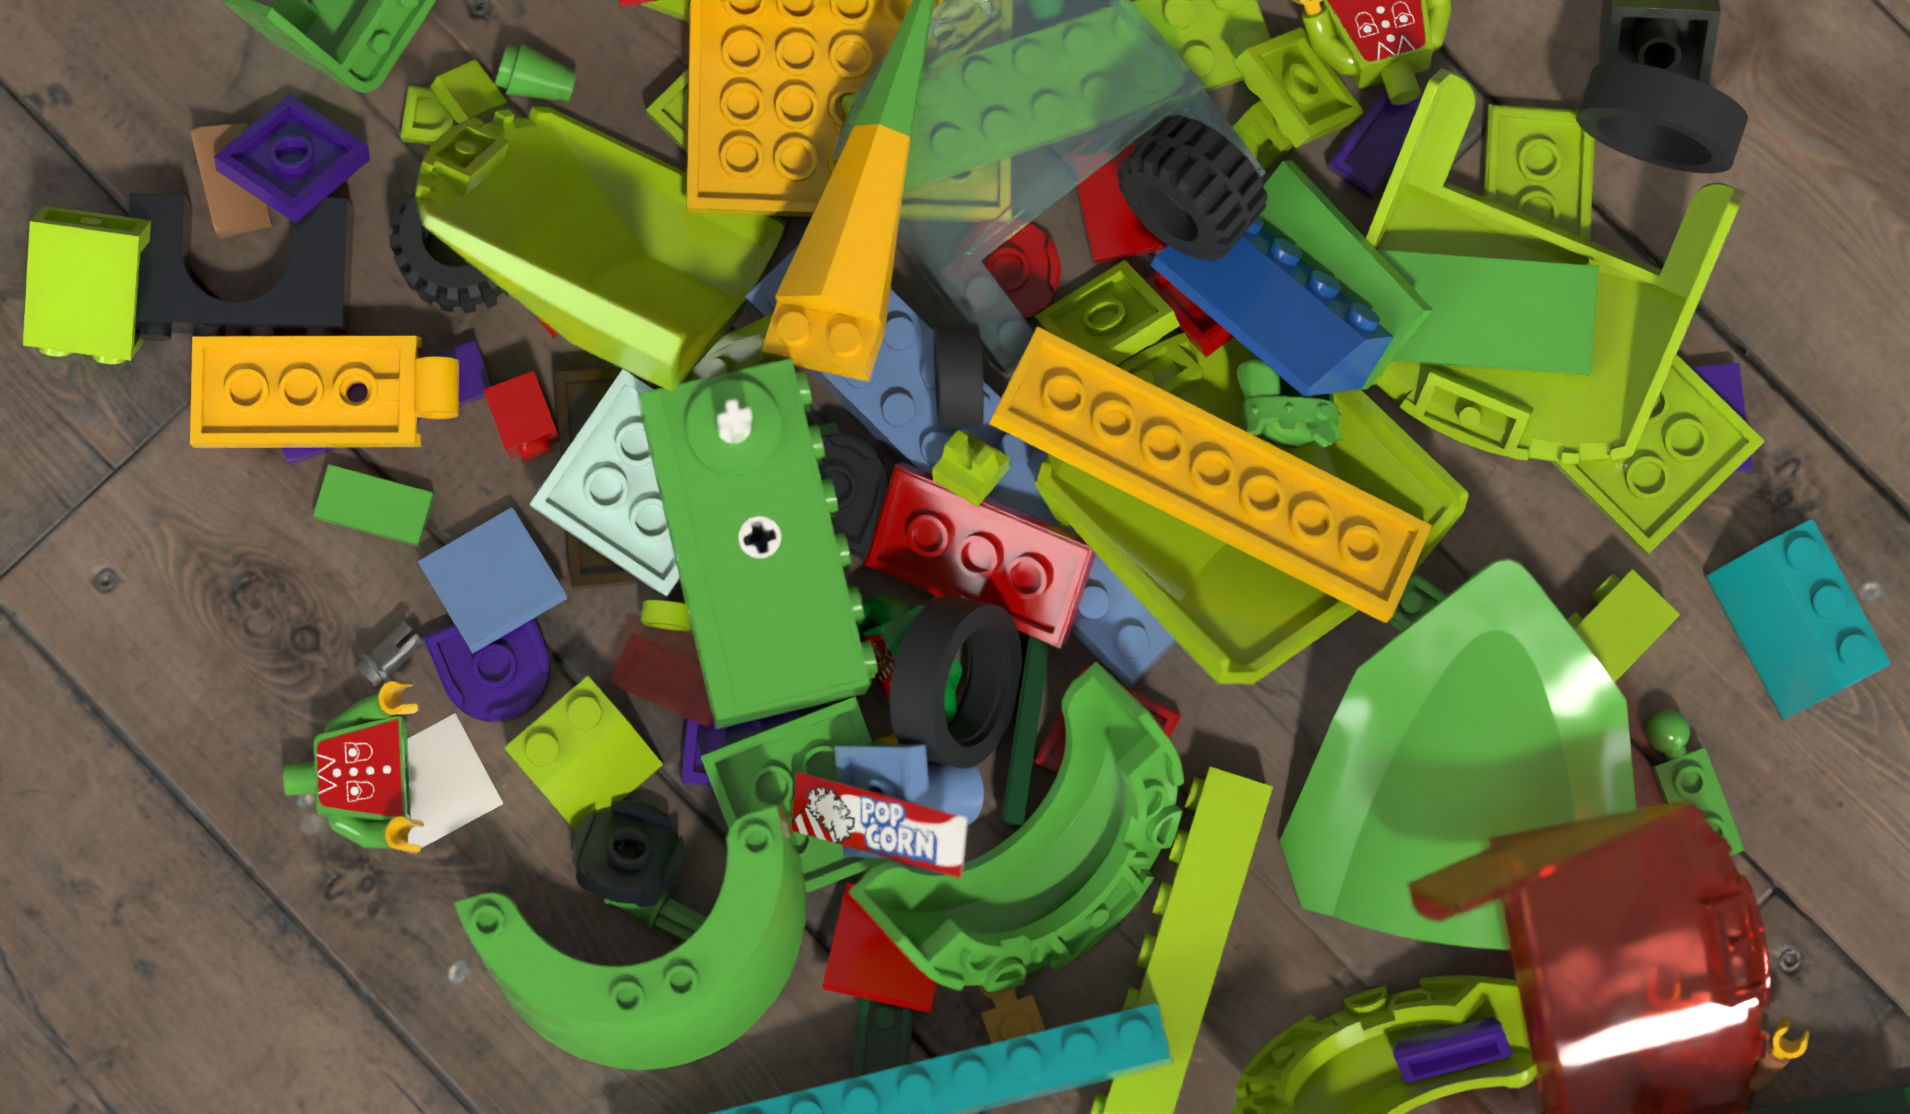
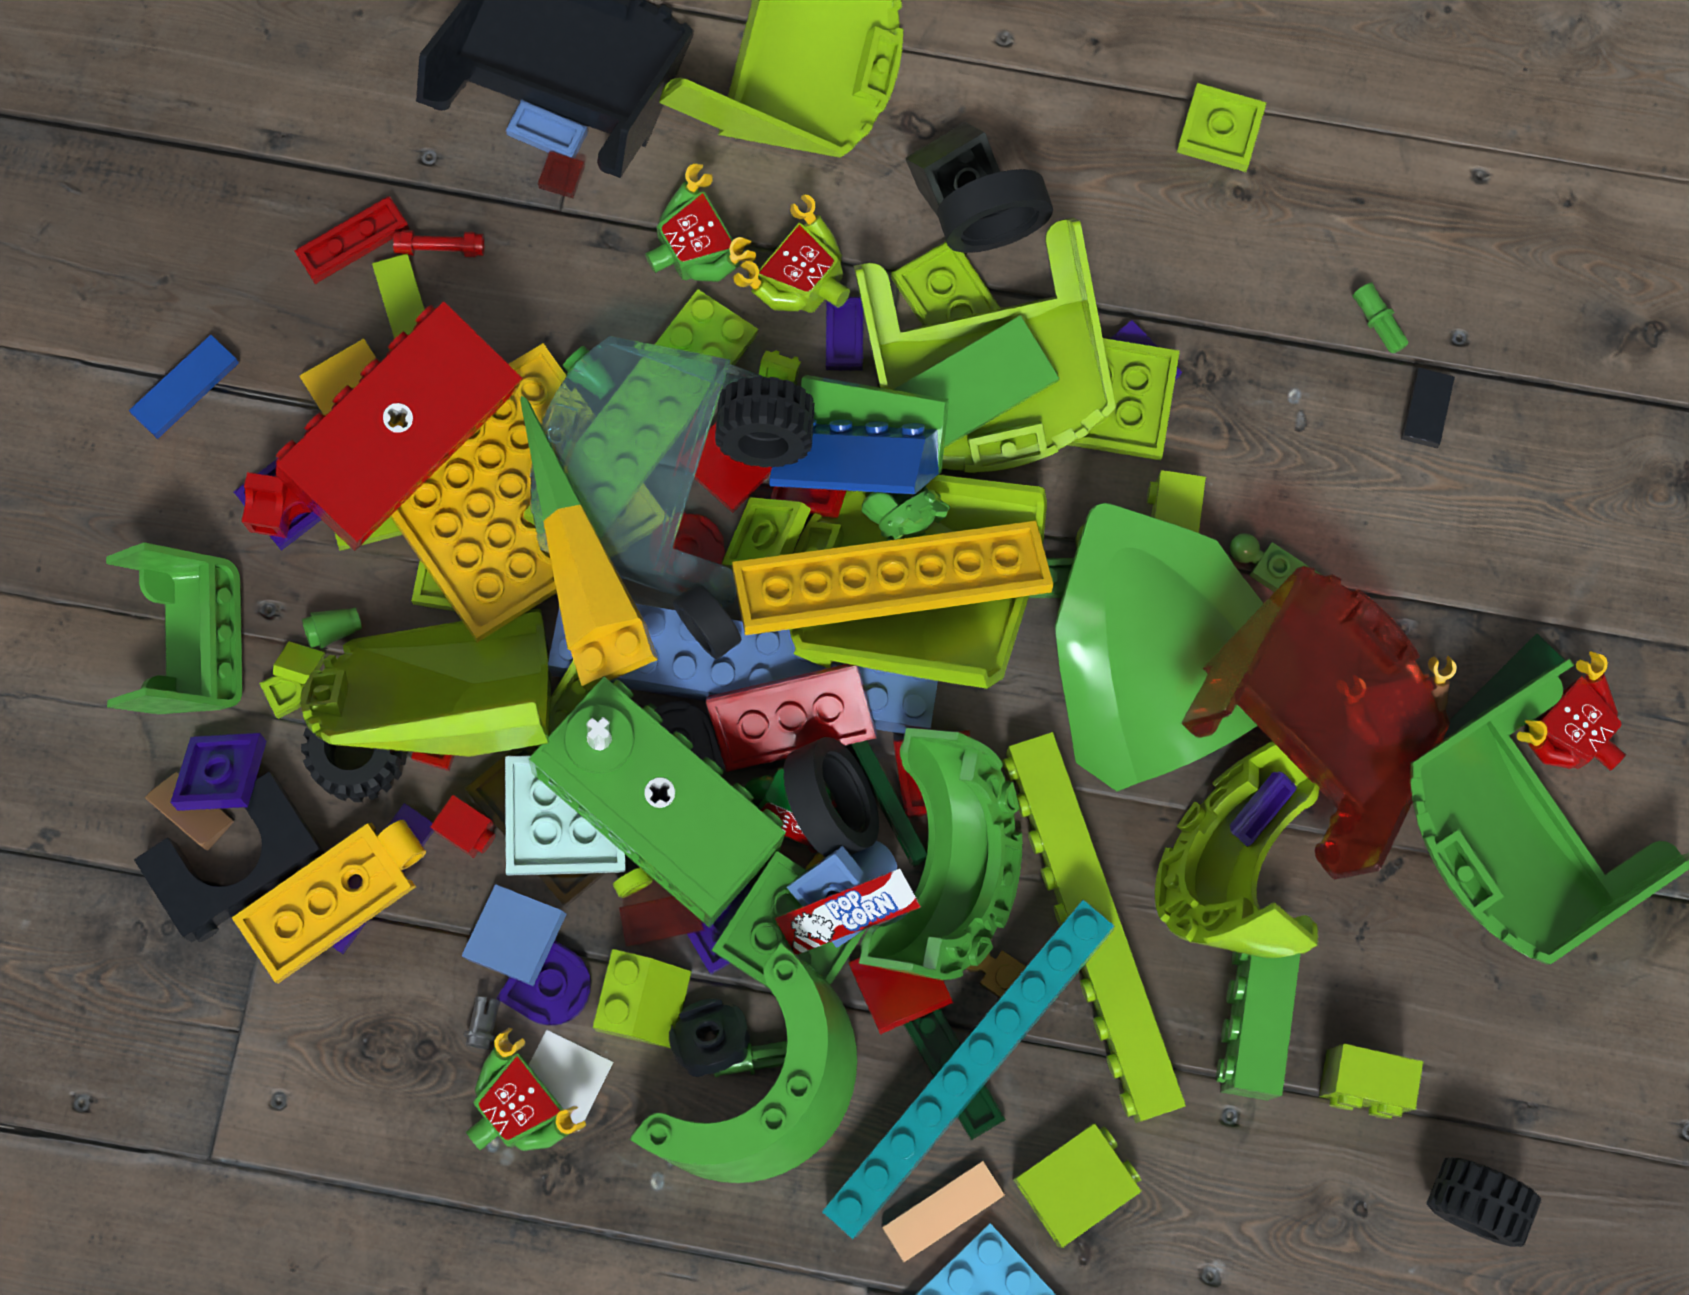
camera: 35 degrees left, 5 degrees down
lime panel [23,205,151,364] -> none
bright green tile [313,464,435,547] -> none
lime tile [932,430,1010,507] -> none
lime plate [1233,27,1364,148] -> none
teal slope [1705,518,1891,721] -> none

